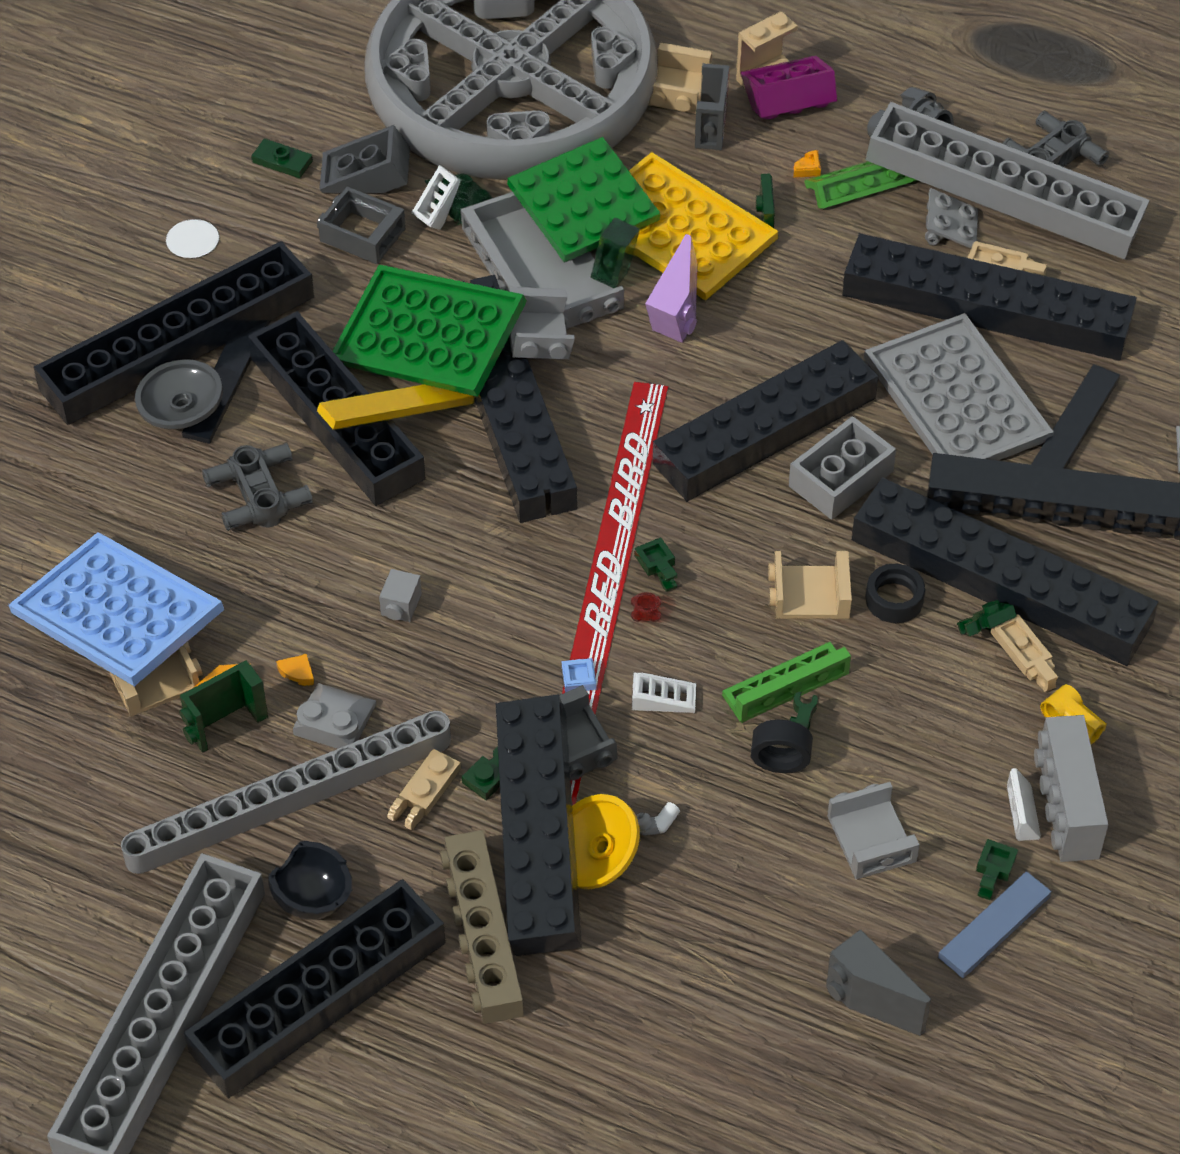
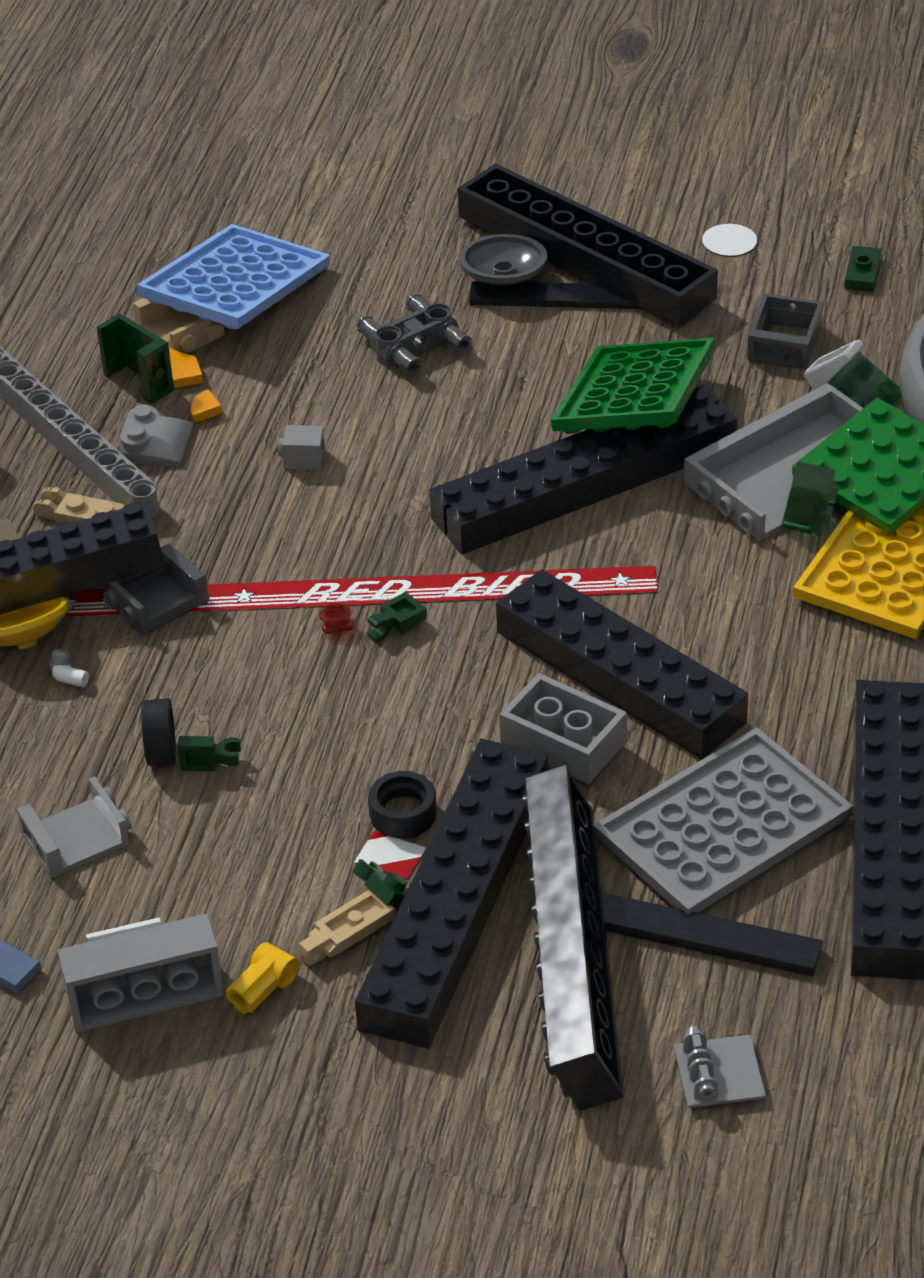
camera: 80 degrees right, 10 degrees down
black brick [248,311,426,506] -> none
yellow tile [317,384,475,429] -> none
dark grey slope [320,125,410,193] -> none
light grey panel [508,287,575,359] -> none
light blue tile [561,658,596,692] -> none
white slope [632,672,696,713] -> none
lavender slope [645,234,697,343] -> none
bright green fence [722,642,851,723] -> none
tan panel [768,551,852,619] -> none
dark green plate [976,839,1019,900] -> none
none -> white sticker [354,831,427,879]

